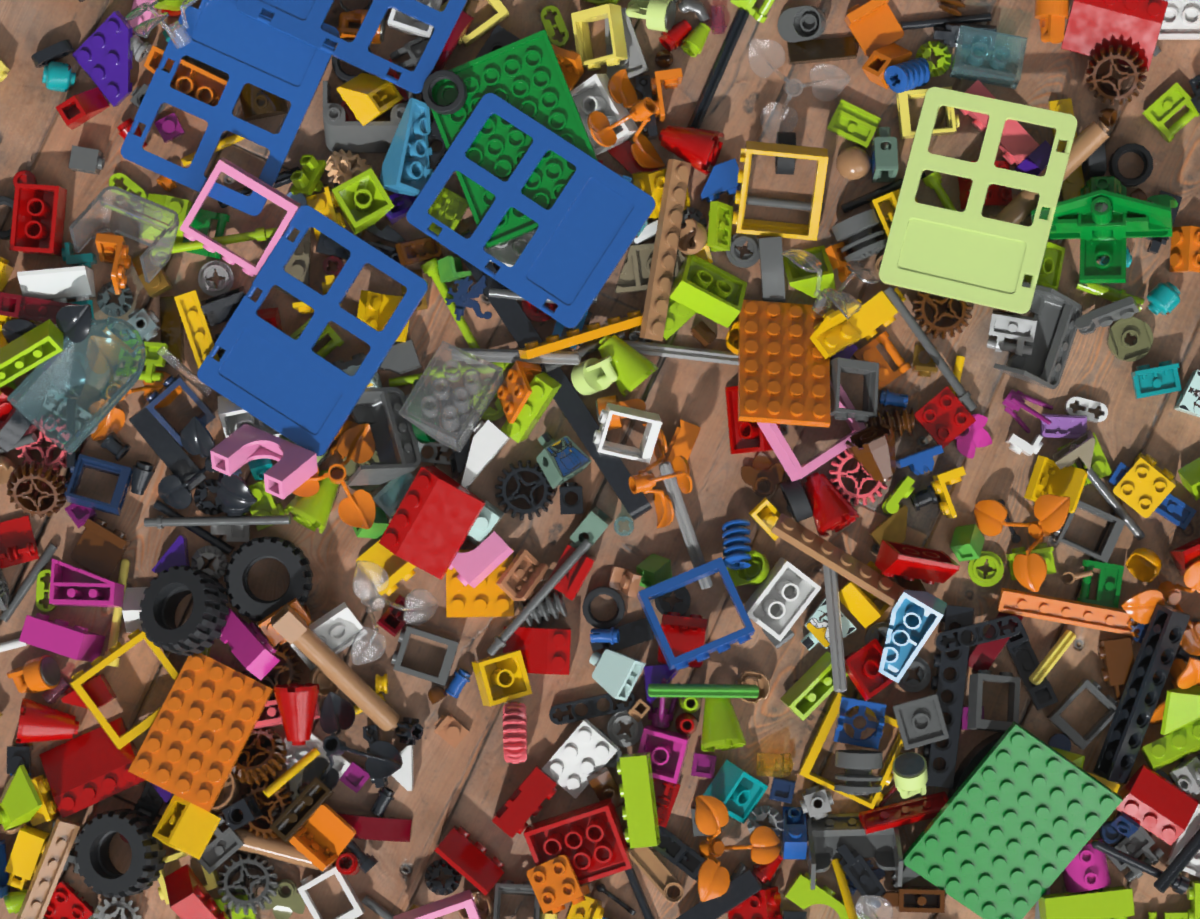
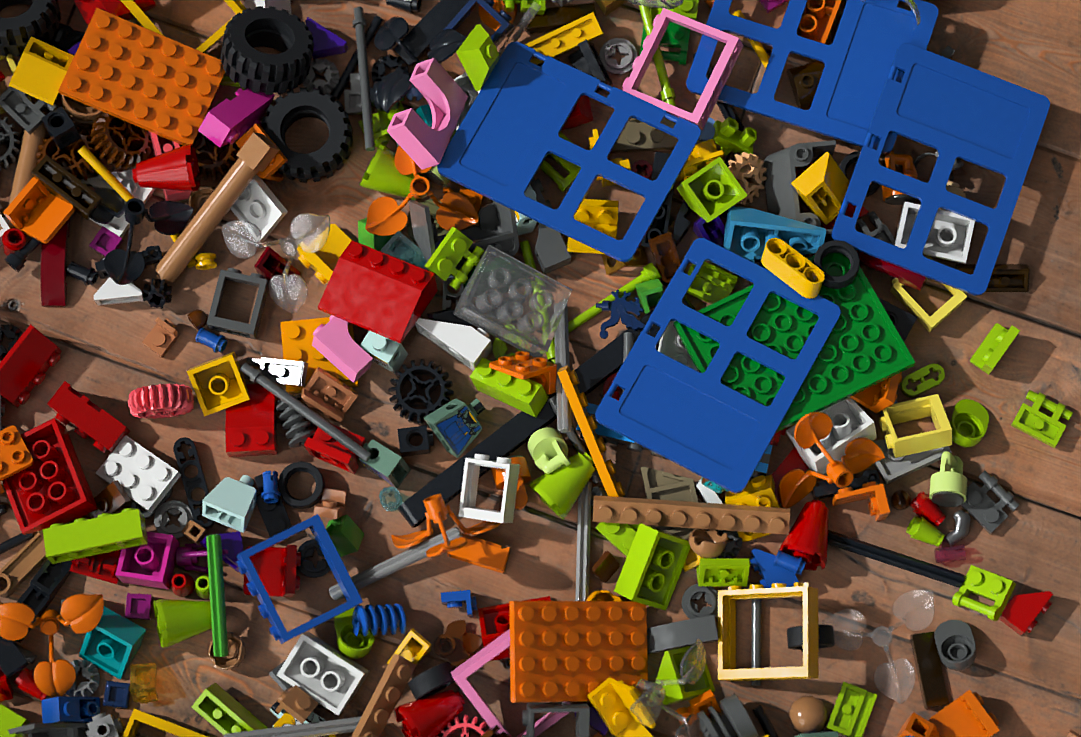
camera: 85 degrees right, 10 degrees down
none -> hinge [244,357,308,387]
none -> medium nougat bracket [275,685,319,724]
none -> lime plate [425,227,484,290]
none -> blue bracket [441,590,477,617]
none -> lime slope [456,24,500,91]
none -> yellow beam [761,238,825,299]
none -> blue pin [773,550,806,575]

